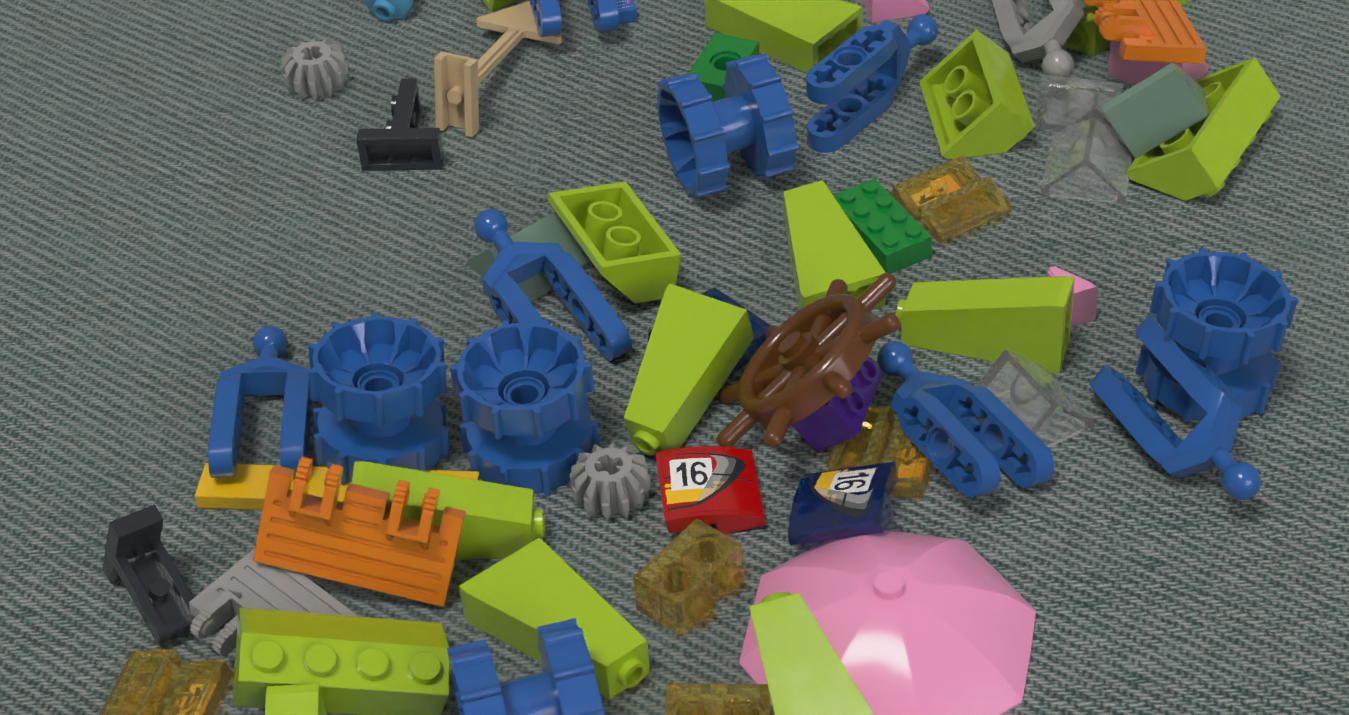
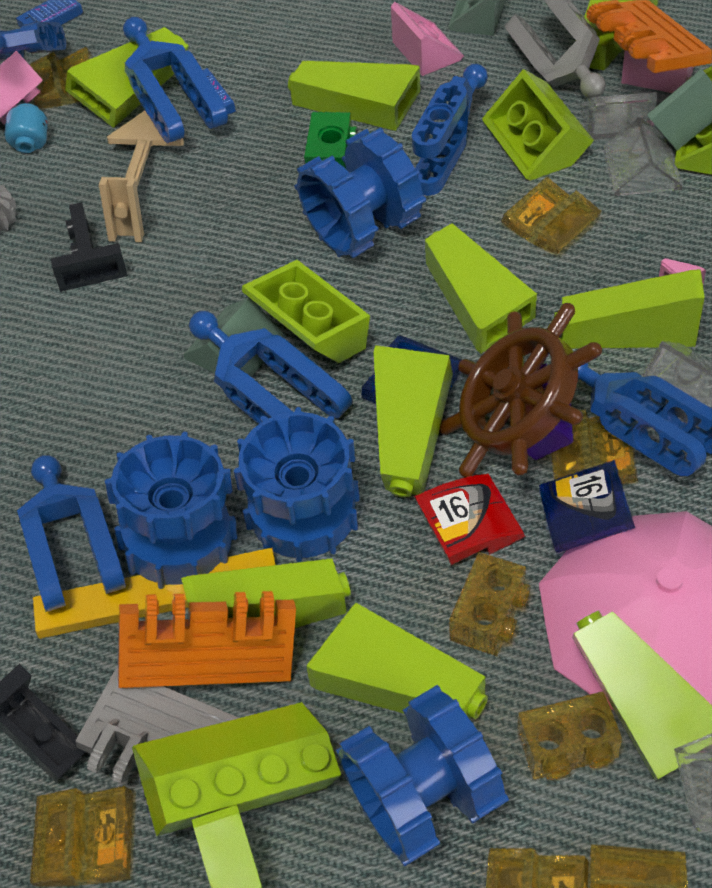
camera: 15 degrees left, 10 degrees up
light grey gear [570,441,651,522] -> none
green piece [833,178,932,274] -> none

